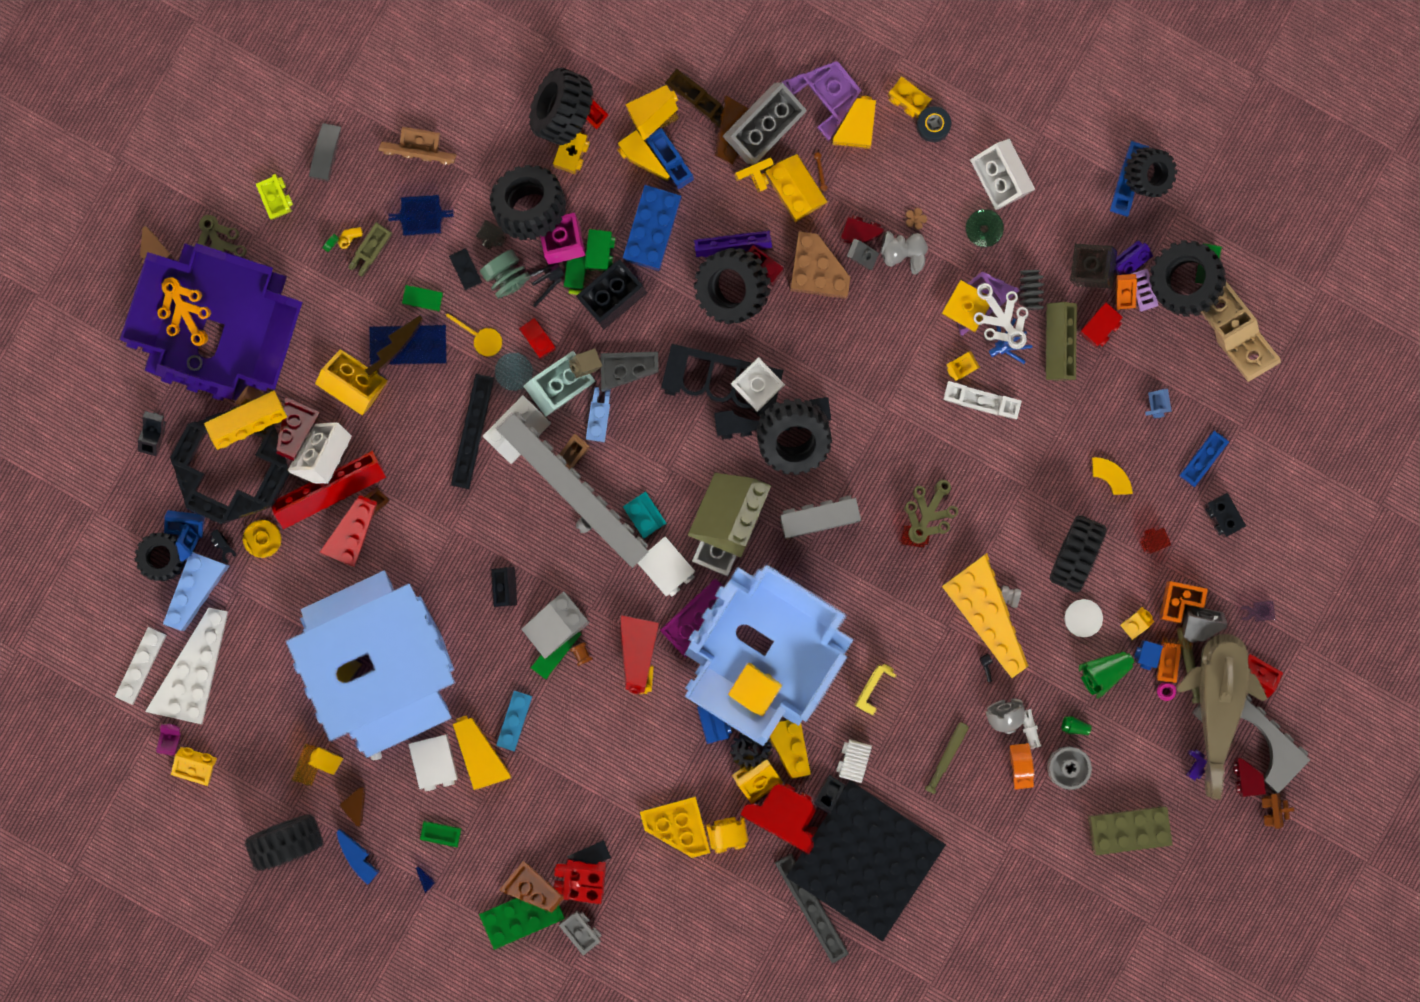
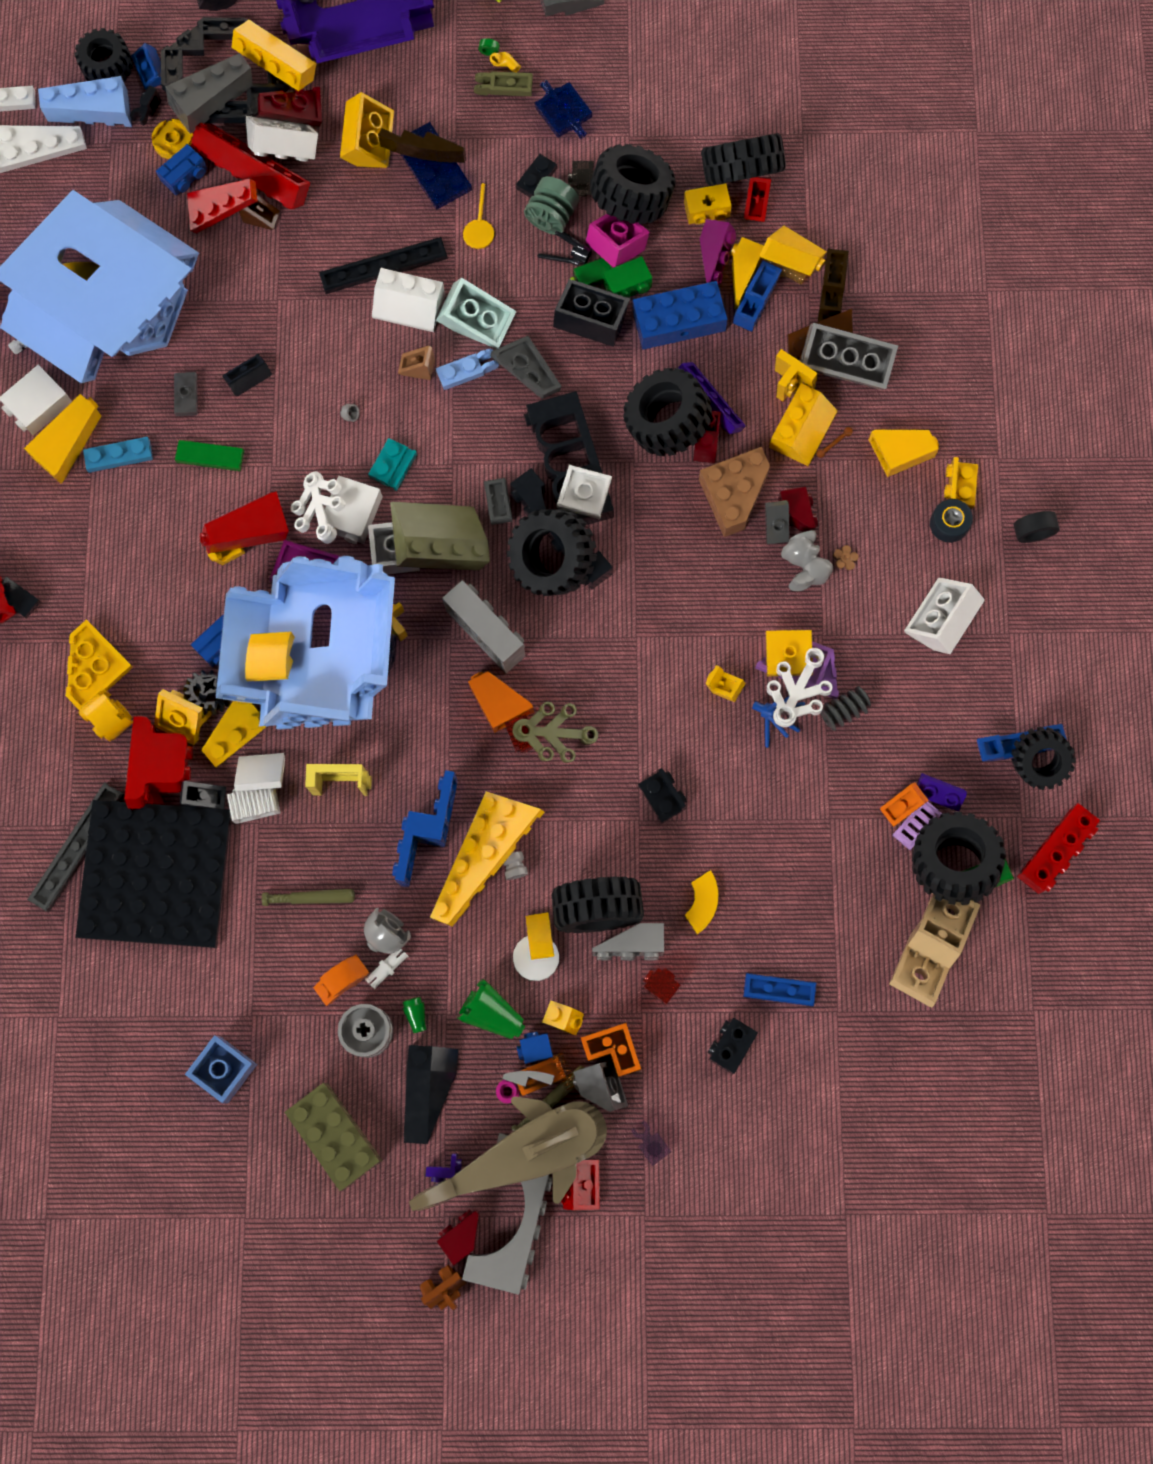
camera: 65 degrees right, 10 degrees down
blue slope [176,524,199,562] -> none
medium nougat bracket [379,127,457,165] -> none
green tile [402,285,444,312] -> none
clear light blue tile [495,353,533,391] -> none
light grey brick [496,412,649,568] -> none
red slope [519,318,556,360] -> none
light grey slope [521,592,590,659] -> none
dark tan brick [569,349,602,378] -> none
dark orange bush [570,642,593,666] -> none
medium lavender wing [782,61,861,141] -> none
white slope [943,381,1022,419] -> none
clear green dish [965,209,1004,247] -> none
black hand [980,654,993,682] -> none
olive brick [1045,302,1077,381] -> none
clear smoke brick [1070,244,1117,289] -> none
red brick [1079,303,1123,348] -> none
medium blue bracket [1145,389,1172,419] -> none
none -> blue brick [156,144,207,196]
none -> dark grey wedge [165,53,253,134]
none -> flat silver plate [174,372,198,416]
none -> medium blue brick [185,1035,258,1104]
none -> white tile [234,753,285,791]
none -> white plant [291,471,346,544]
none -> blue bracket [392,770,458,887]
none -> black wedge [404,1045,459,1144]
none -> orange slope [468,671,534,733]
none -> dark grey plate [484,478,513,525]
none -> light grey slope [502,1071,555,1087]
none -> yellow slope [525,912,554,960]
none -> light grey slope [592,923,664,961]
none -> black bracket [638,768,687,824]
none -> magenta slope [700,219,736,285]
none -> black tyre [1013,511,1060,543]
none -> red brick [1016,803,1101,894]

